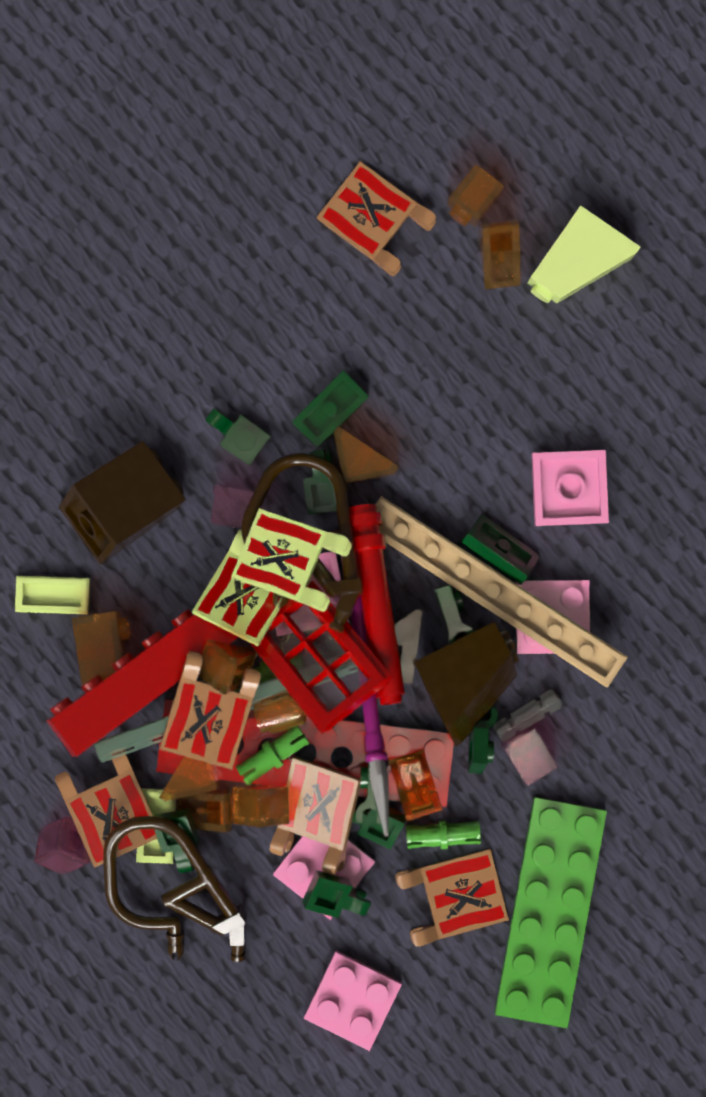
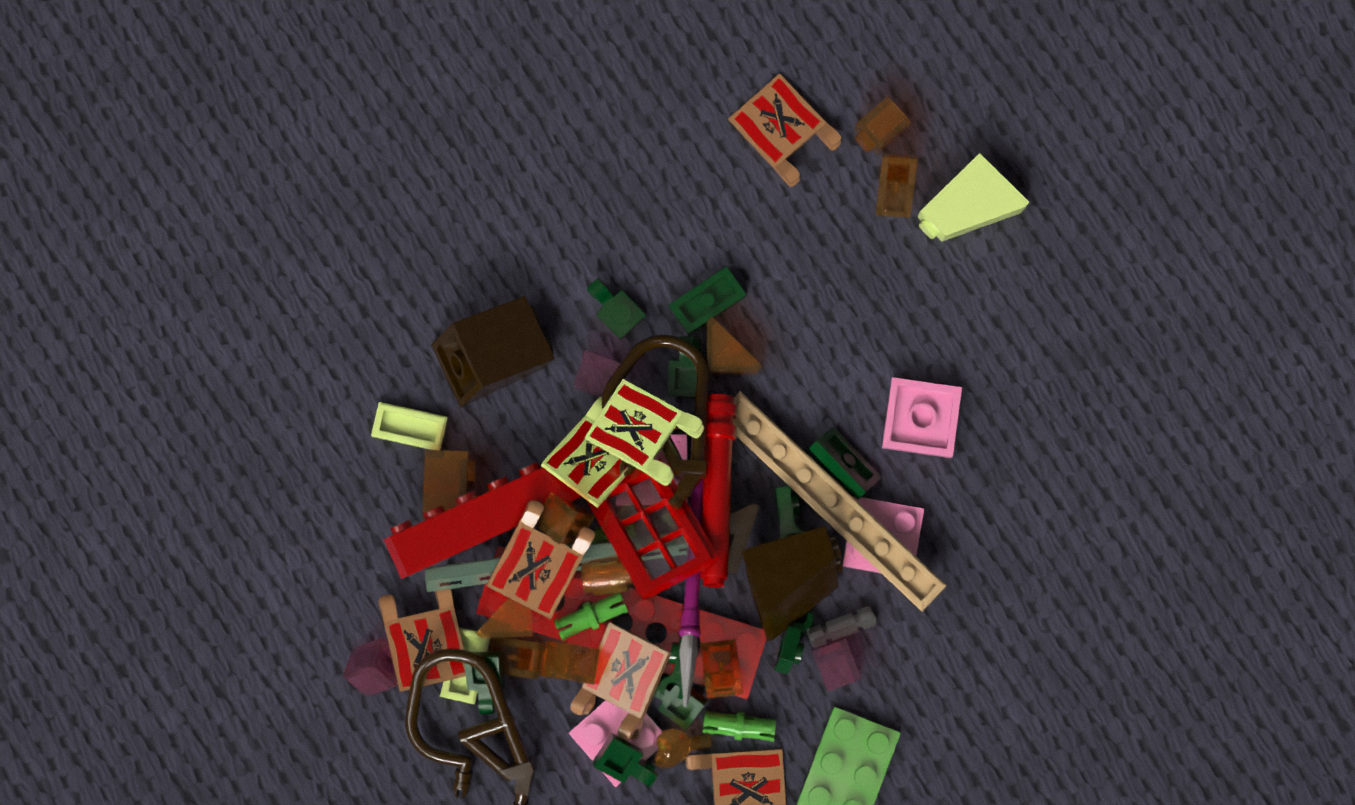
camera: 10 degrees right, 5 degrees down
none -> clear orange rock [654,728,711,769]

